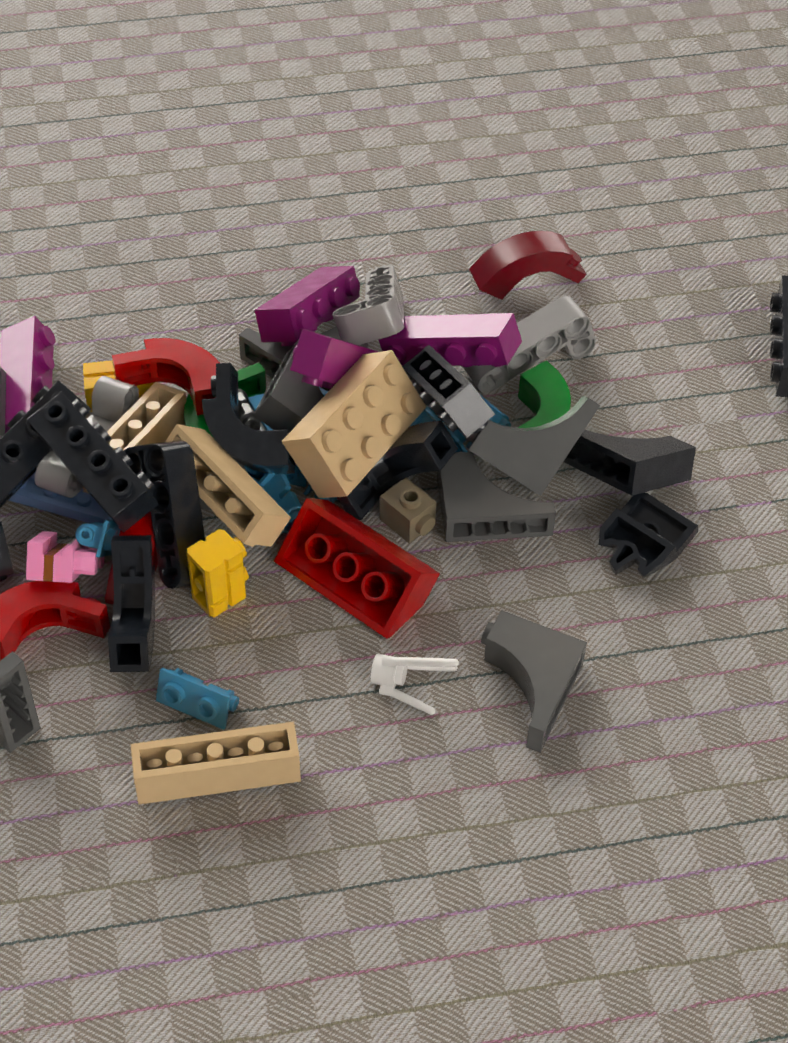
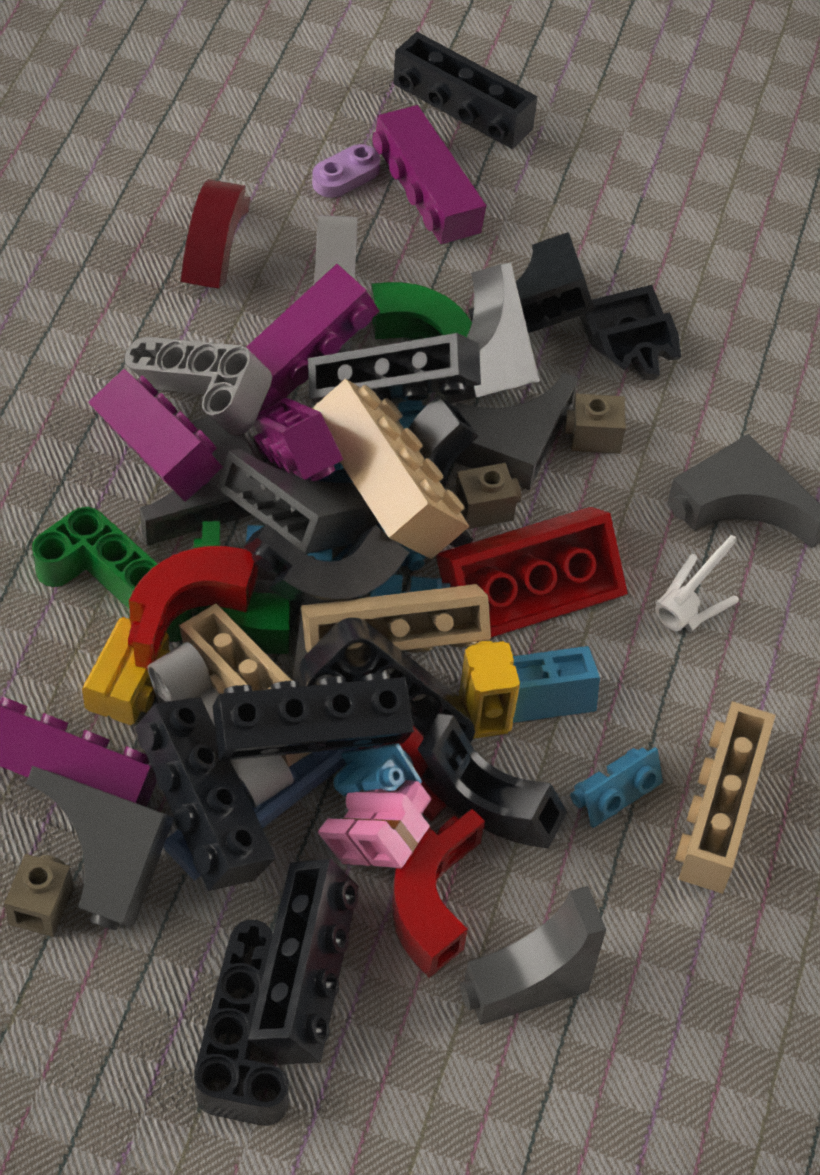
camera: 65 degrees left, 5 degrees up
none -> green beam [32,507,193,642]
none -> lavender plate [312,144,380,198]
none -> magenta brick [372,105,487,244]
none -> dark azure hinge [513,646,600,723]
none -> dark tan brick [564,394,626,454]

